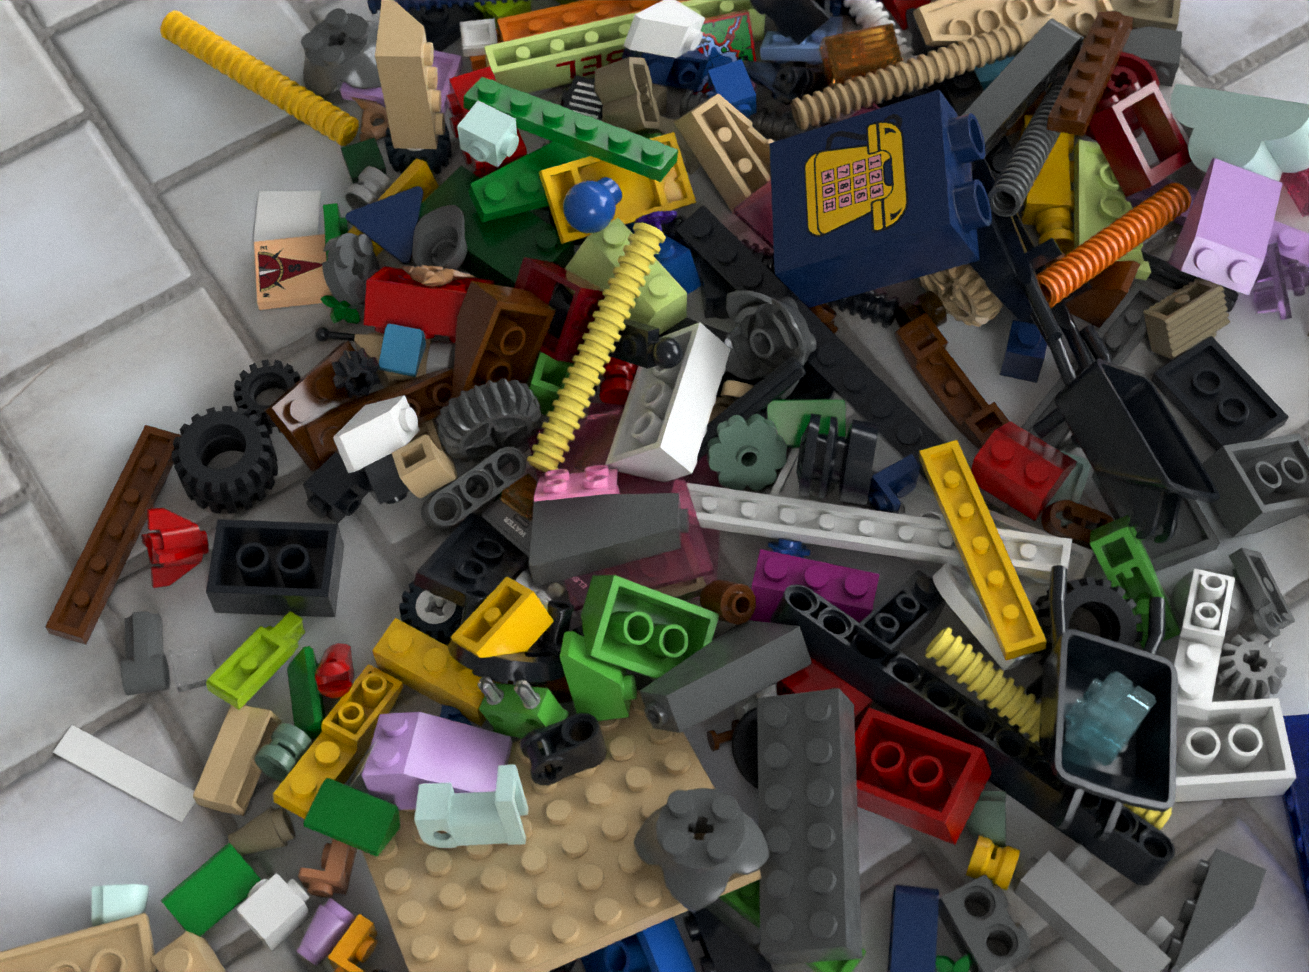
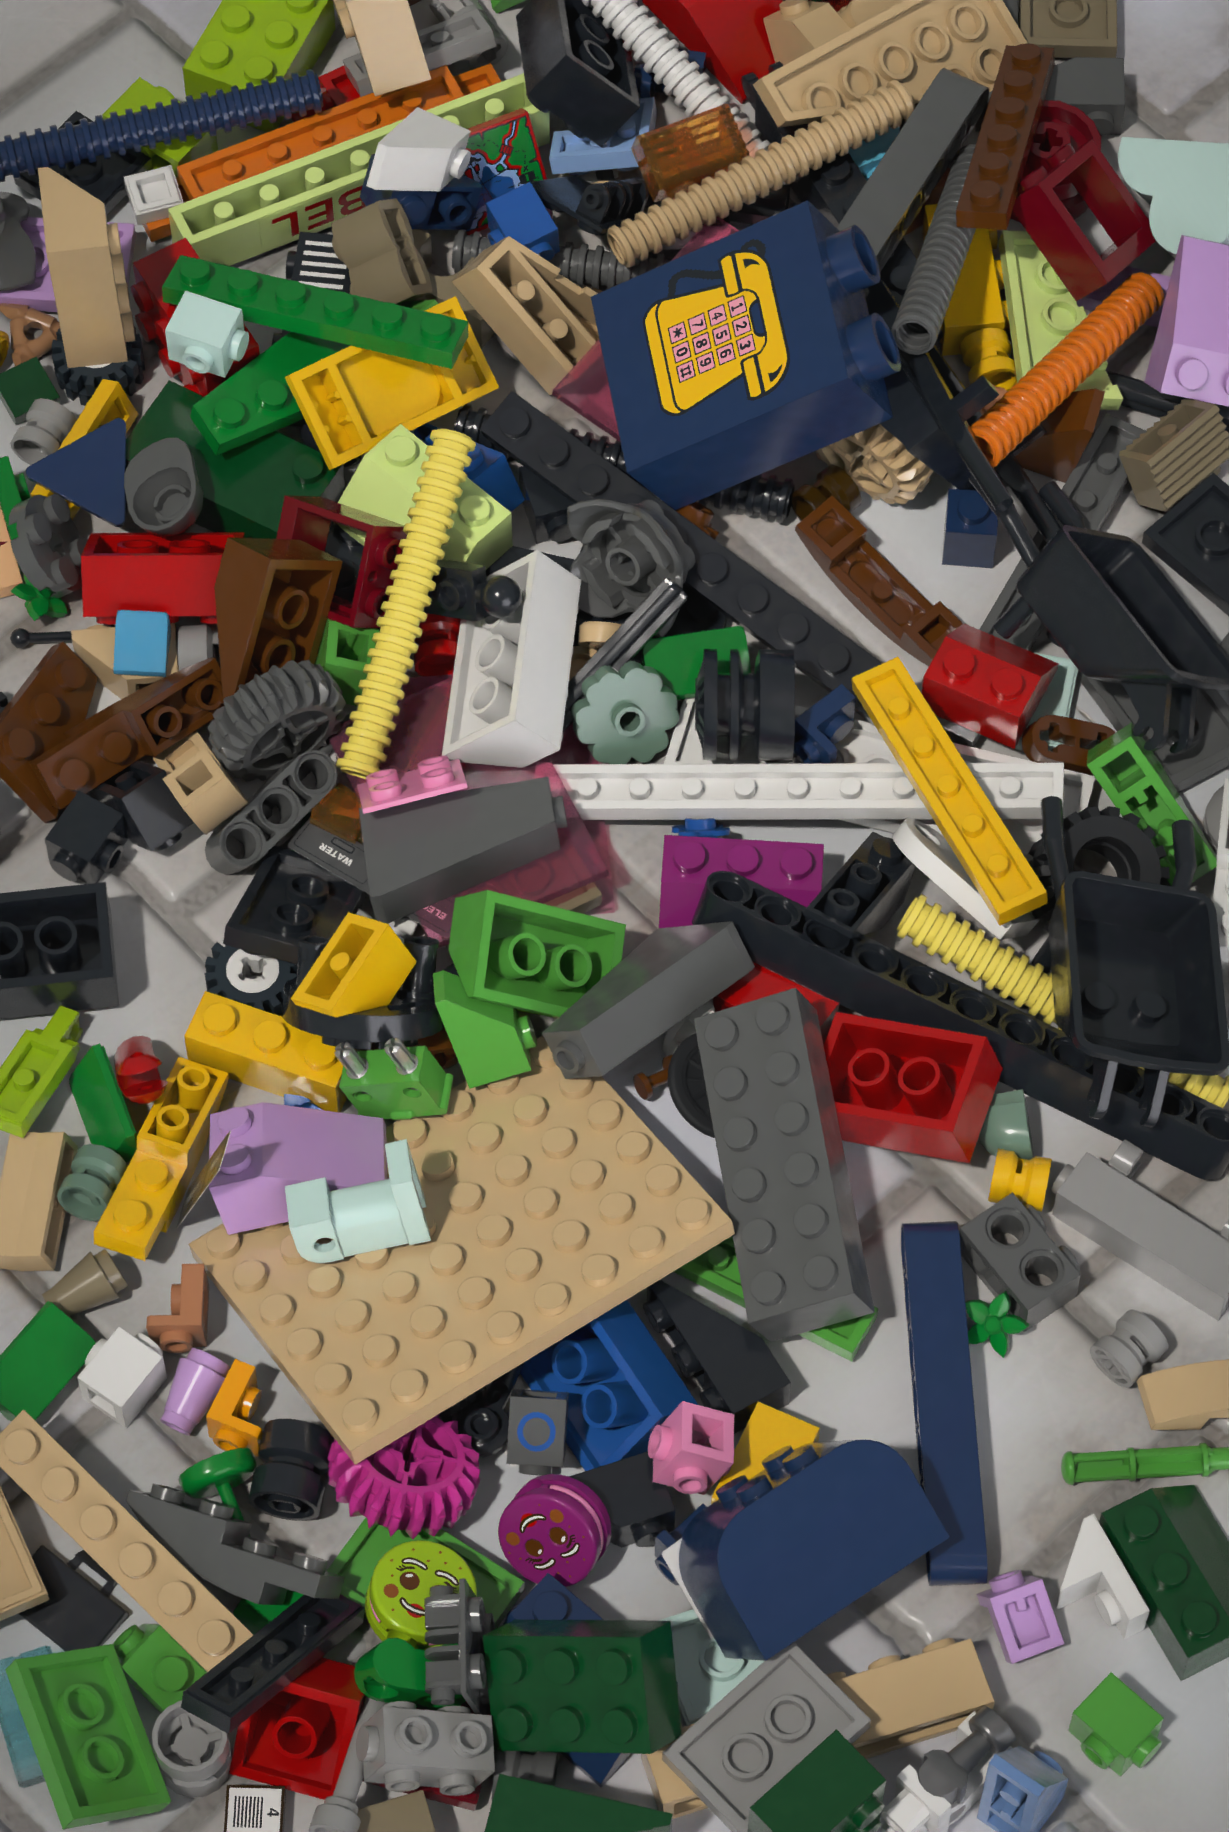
camera: 10 degrees left, 0 degrees up
green slope [303,778,400,857] -> none
black gear [332,348,381,398] -> none
white slope [333,395,420,473] -> none
medium nougat piece [401,265,474,287] -> none
black piece [520,713,607,785] -> none
blue piece [563,177,622,233] -> none
dark grey brick [634,788,769,913] -> none
dark purple plant [635,211,677,232] -> none
reddish brown brick [700,580,756,625] -> none
clear light blue brick [1065,671,1156,766] -> none

